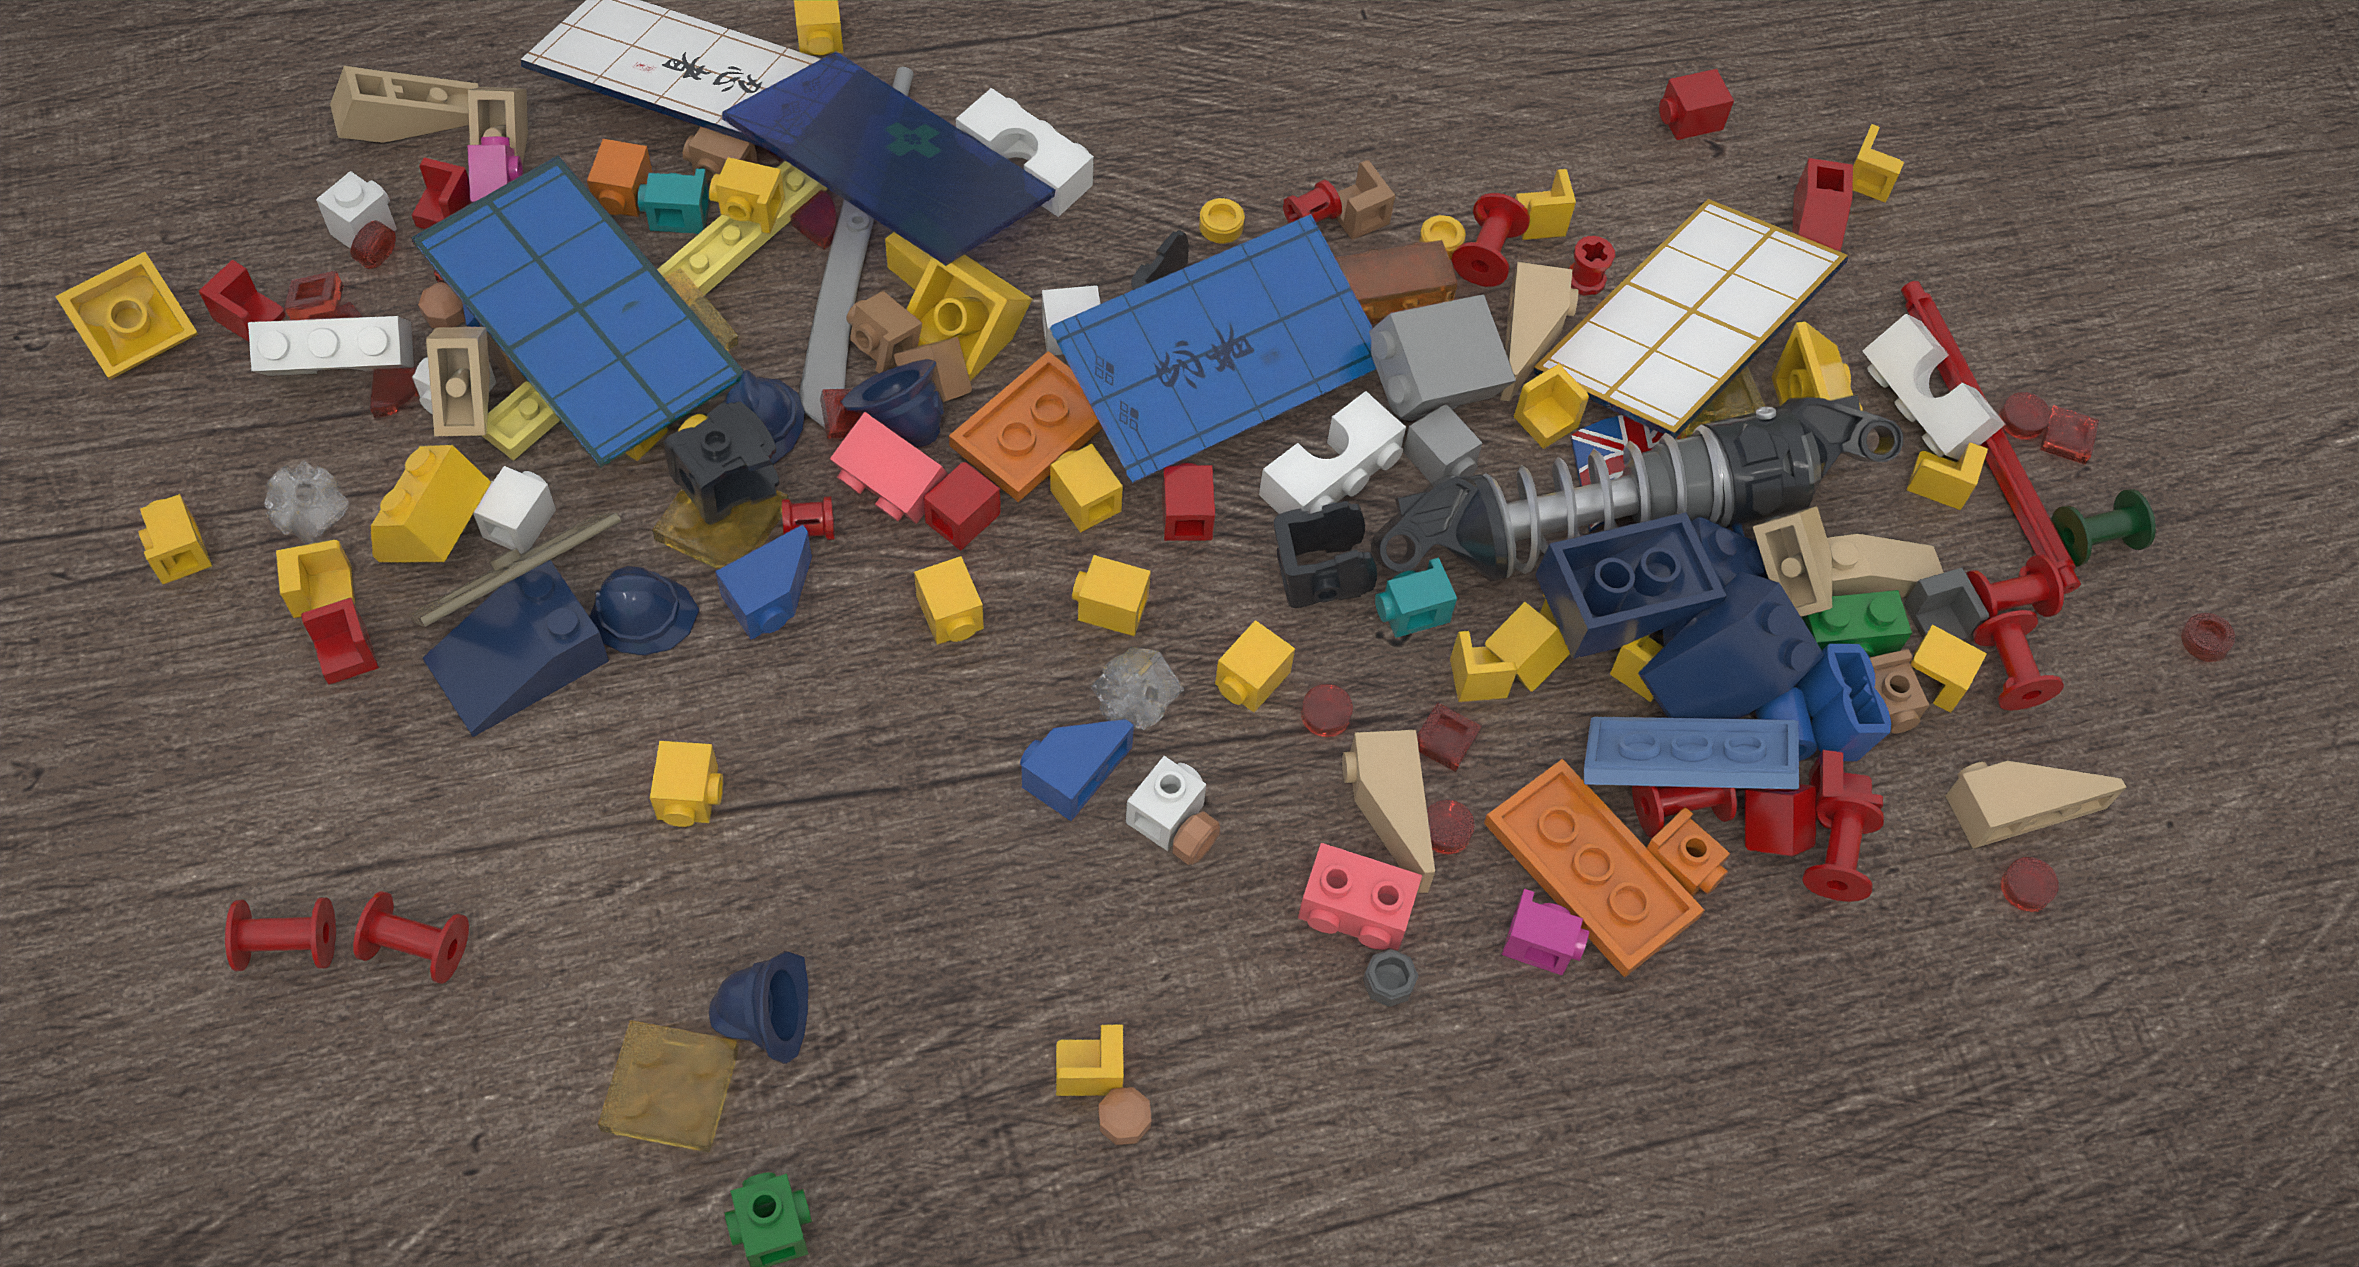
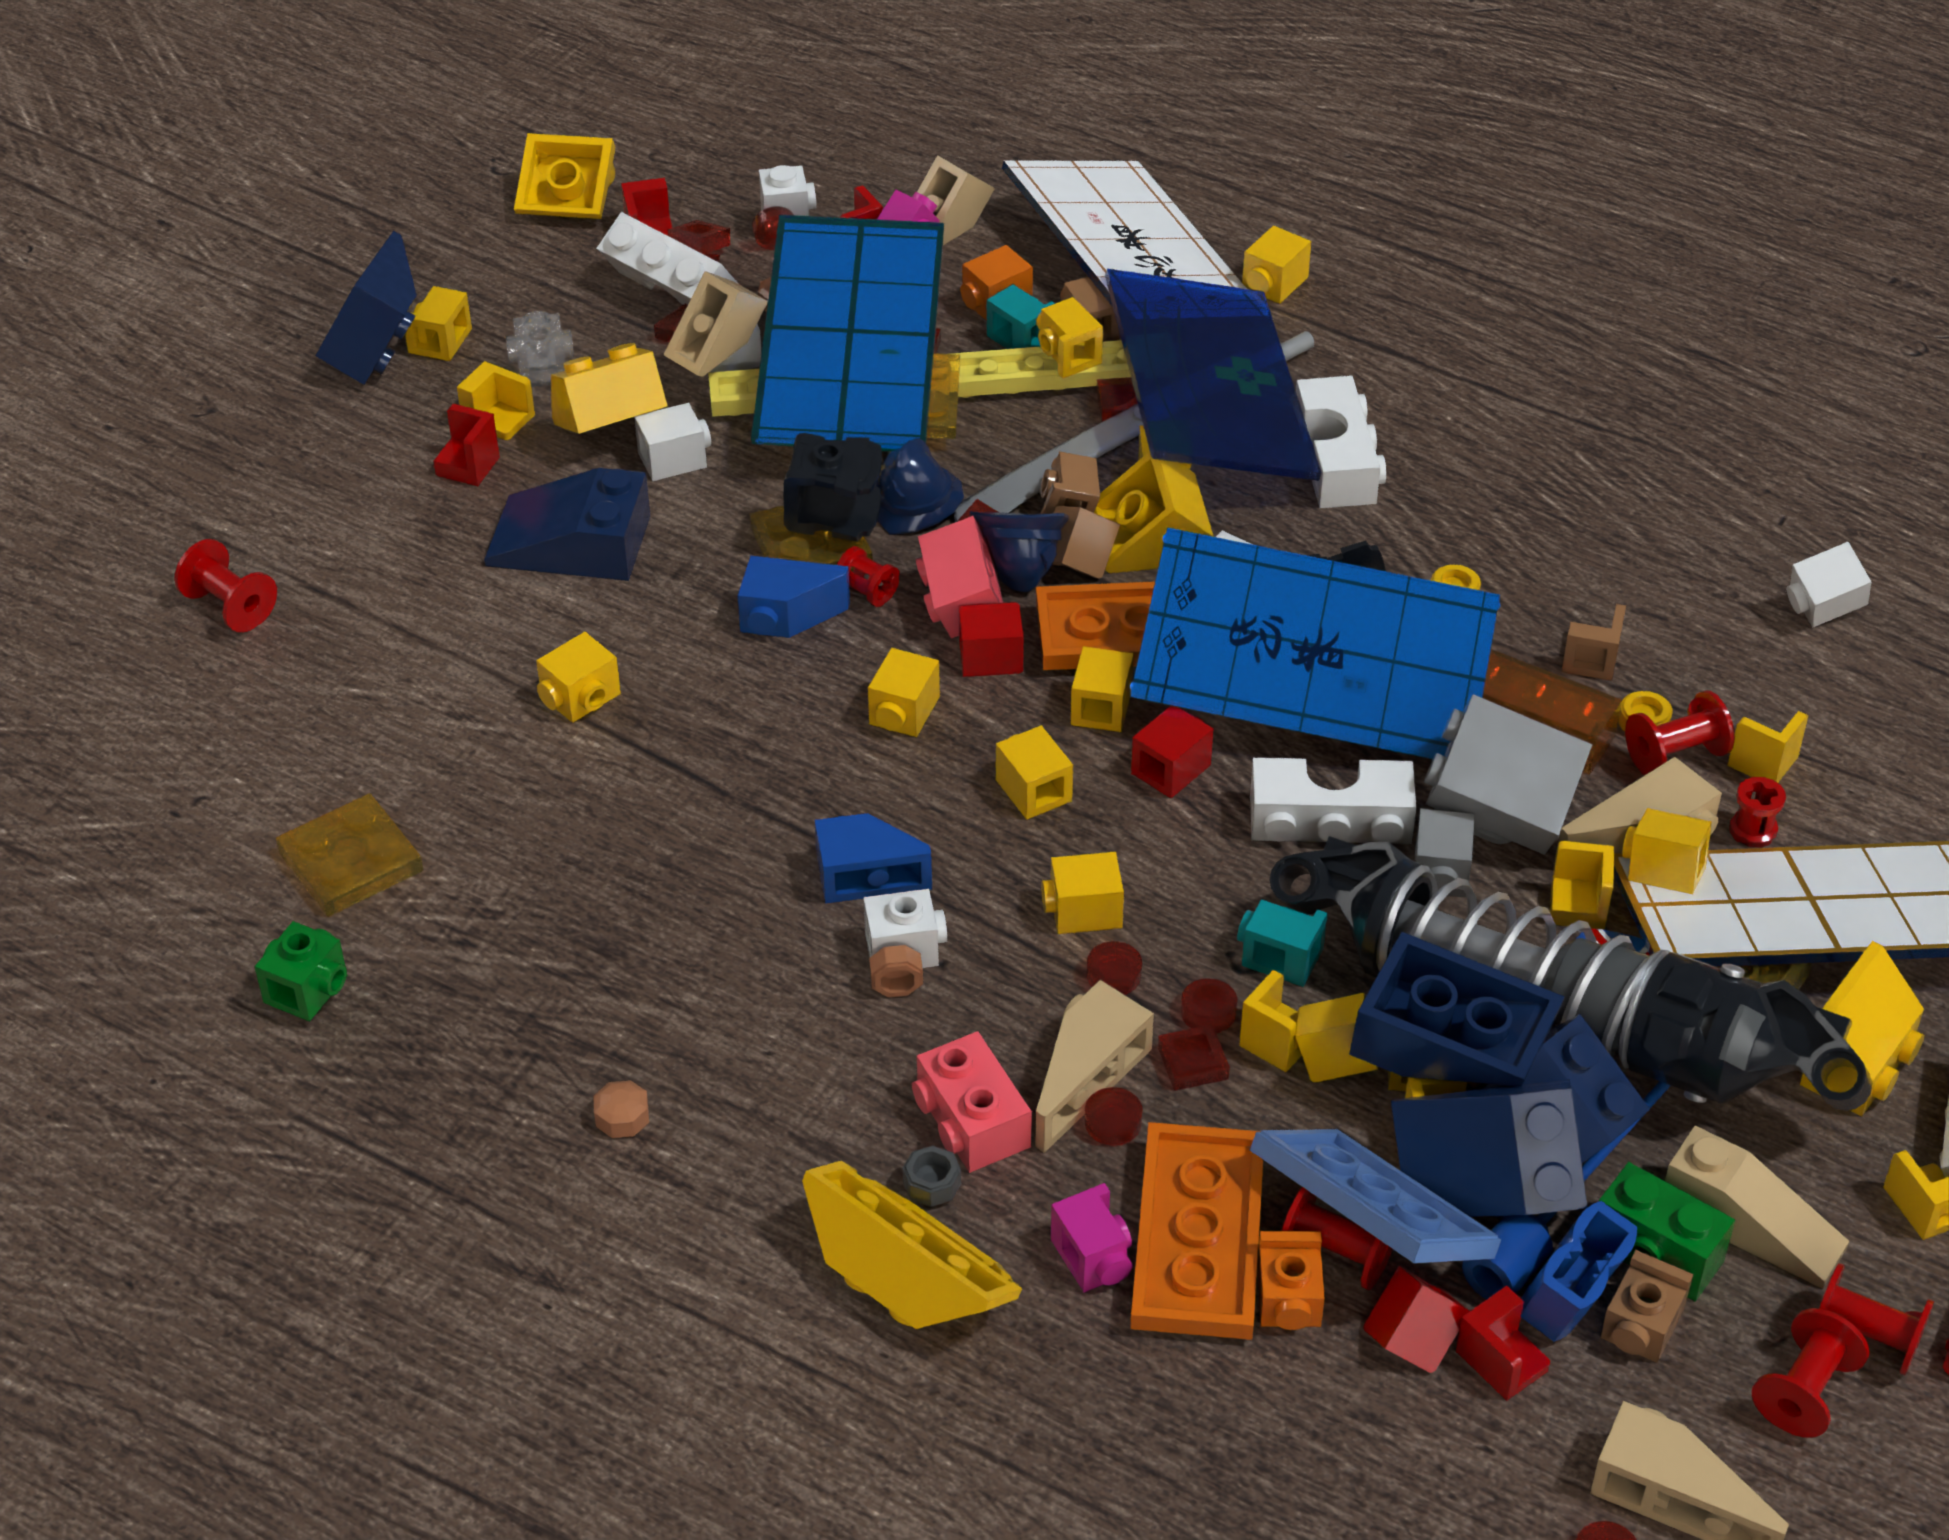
camera: 50 degrees right, 15 degrees down
tan slope [330,66,479,143] -> none
red piece [353,891,469,984] -> none
dark tan door [408,513,621,627] -> none
dark blue piece [589,566,700,655] -> none
dark blue piece [708,951,809,1064] -> none
yellow panel [1056,1025,1124,1096] -> none
clear brick [1090,647,1184,730] -> none
black piece [1274,501,1377,608] -> none
red bush [1283,179,1342,225] -> none
tan slope [1753,506,1832,617] -> none
red piece [1802,796,1884,902] -> none
dark grey panel [1904,568,1989,642] -> none
yellow panel [1911,624,1987,713] -> none
none -> dark blue slope [315,231,417,385]
none -> yellow wedge [802,1161,1022,1329]
none -> clear red tile [1181,978,1238,1034]
none -> yellow brick [1622,808,1712,894]
none -> white brick [1786,542,1872,628]

